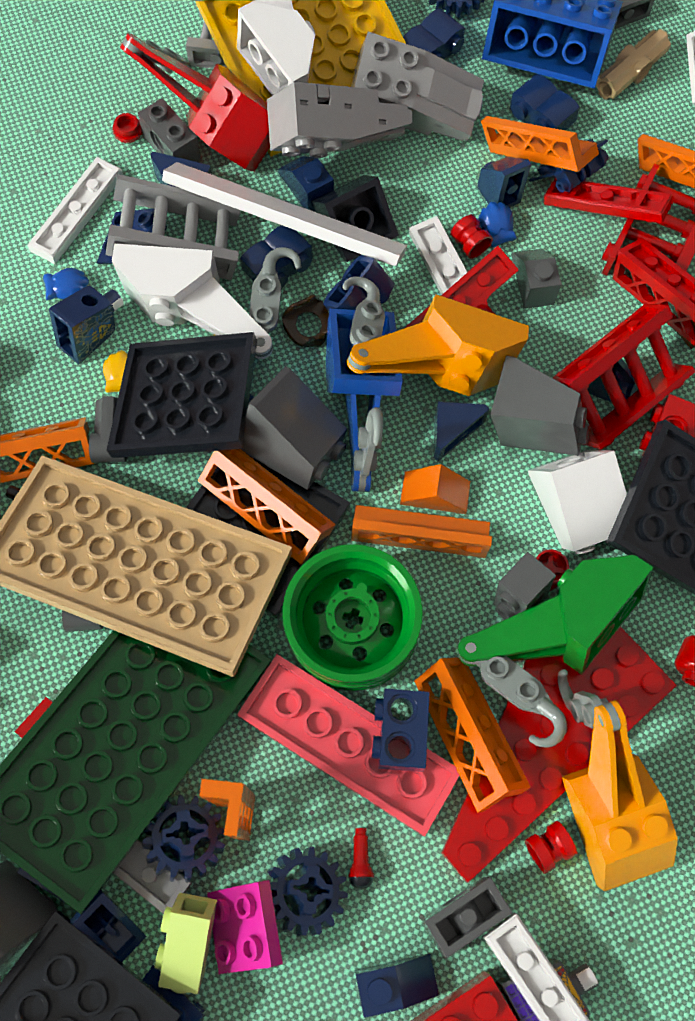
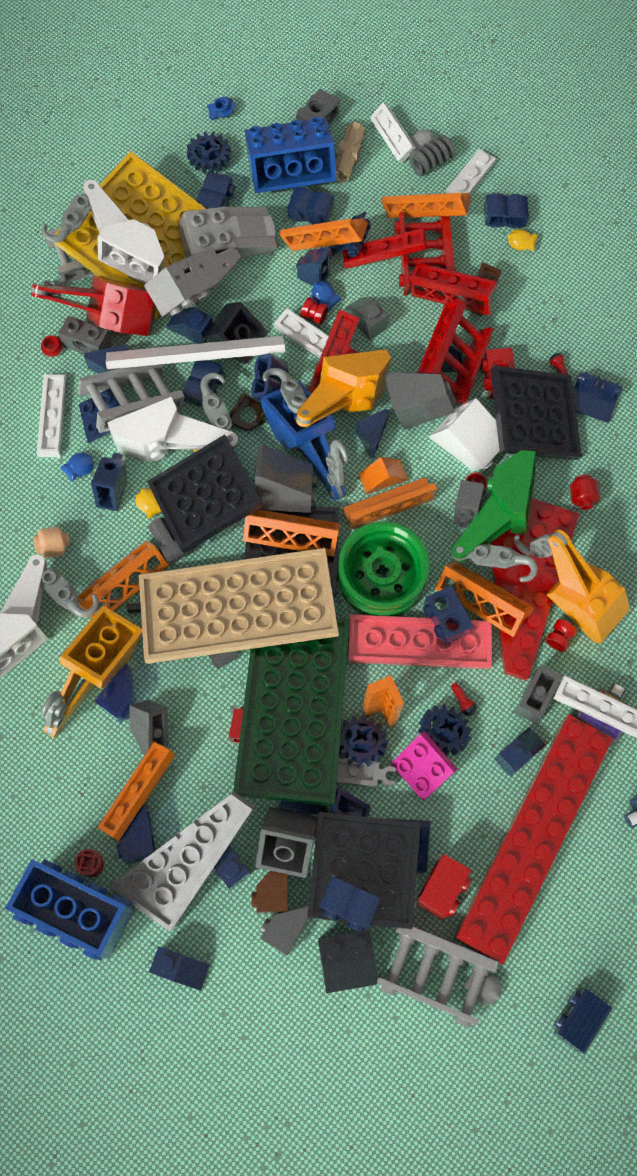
camera: 30 degrees left, 0 degrees up
yellowish green brick [155,892,217,995] -> none

